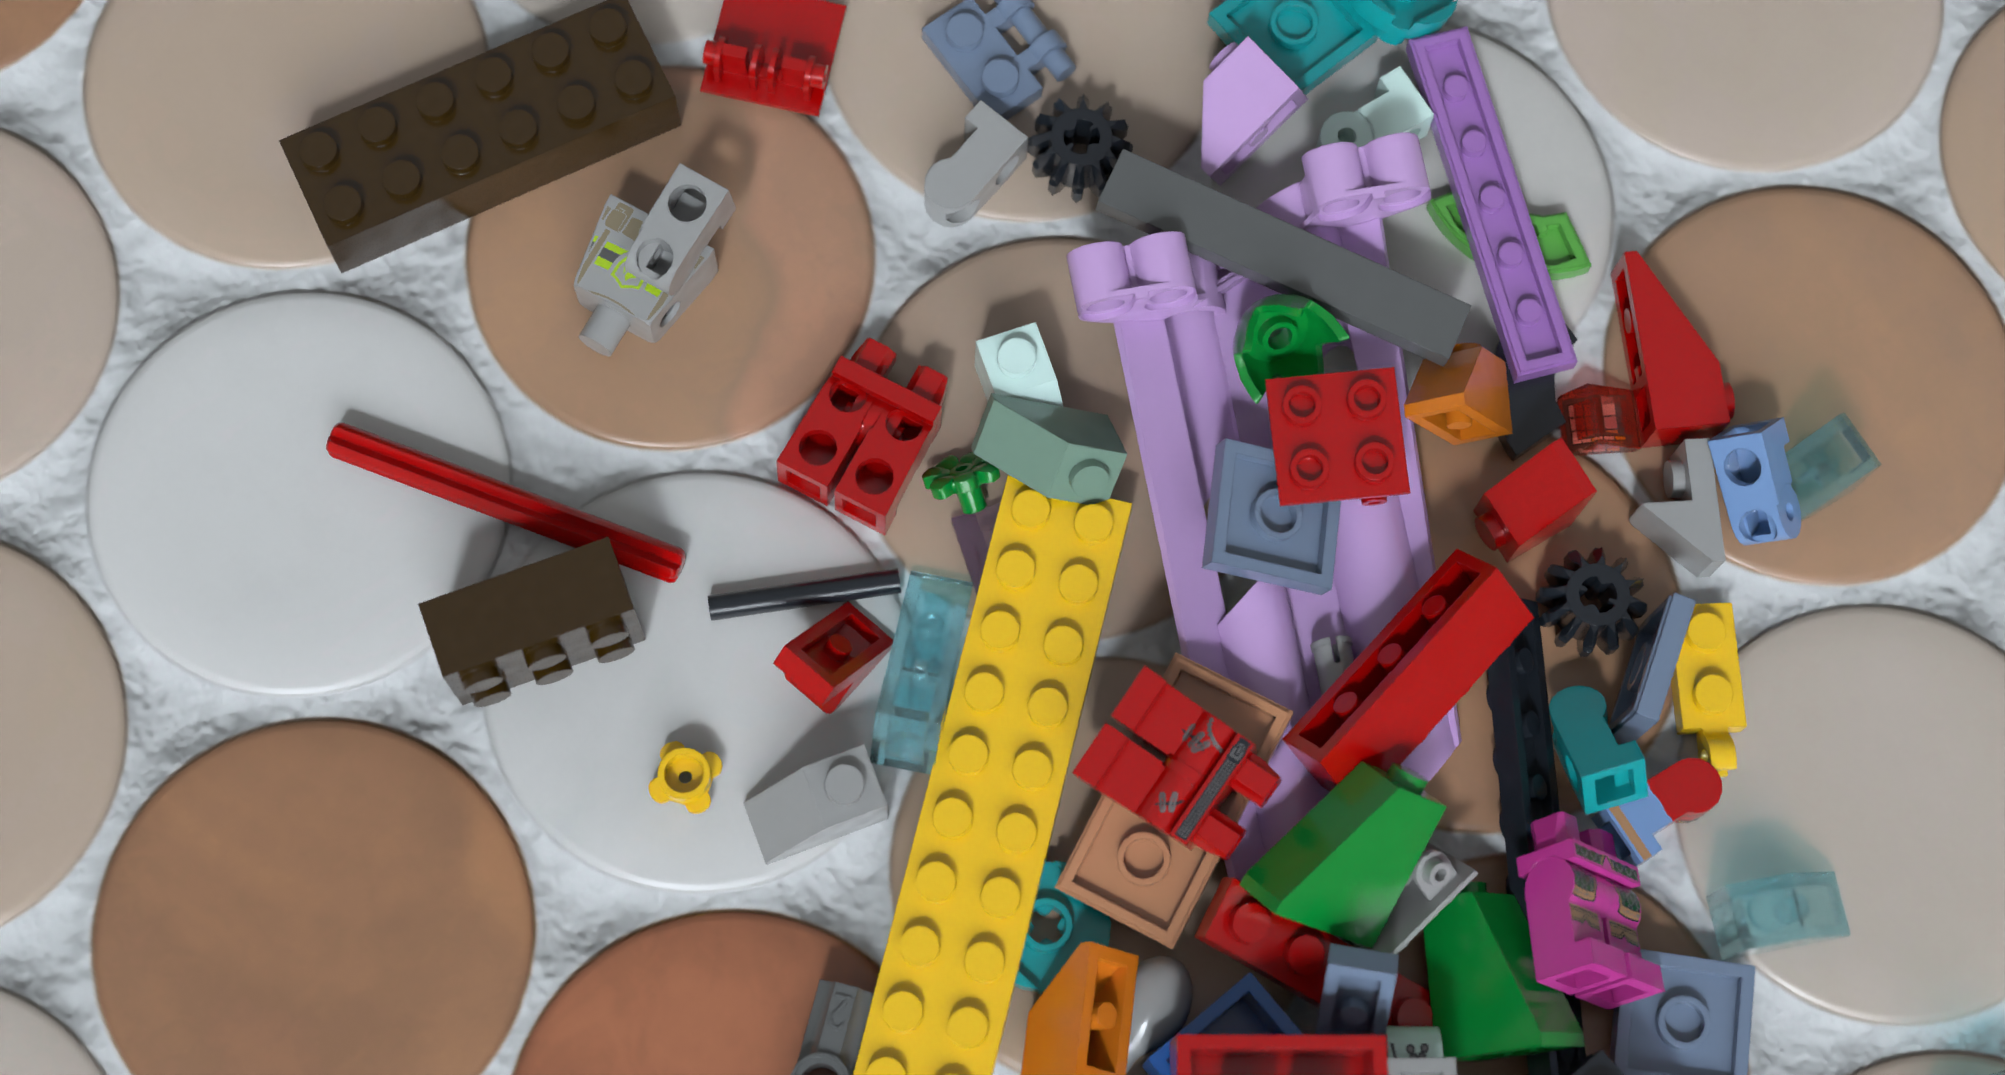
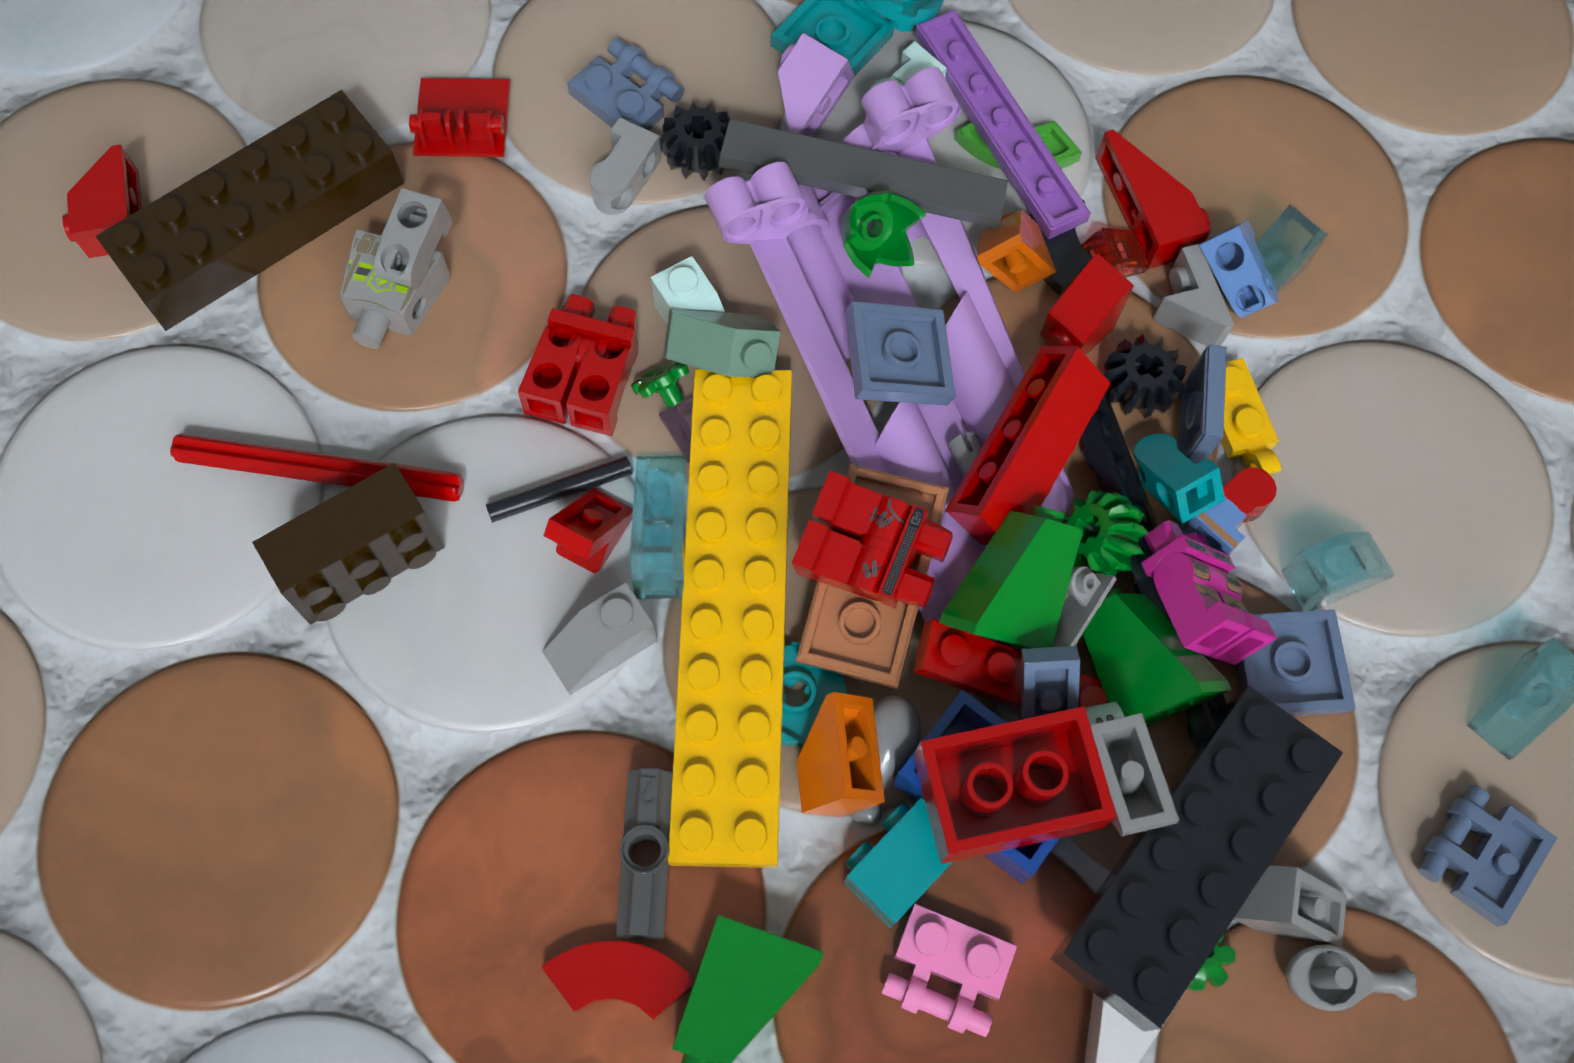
camera: 10 degrees left, 5 degrees down
yellow plate [648,741,722,814] -> none
red hinge [1265,367,1410,507] -> none
none -> red slope [62,144,142,258]
none -> green gear [1064,491,1149,576]

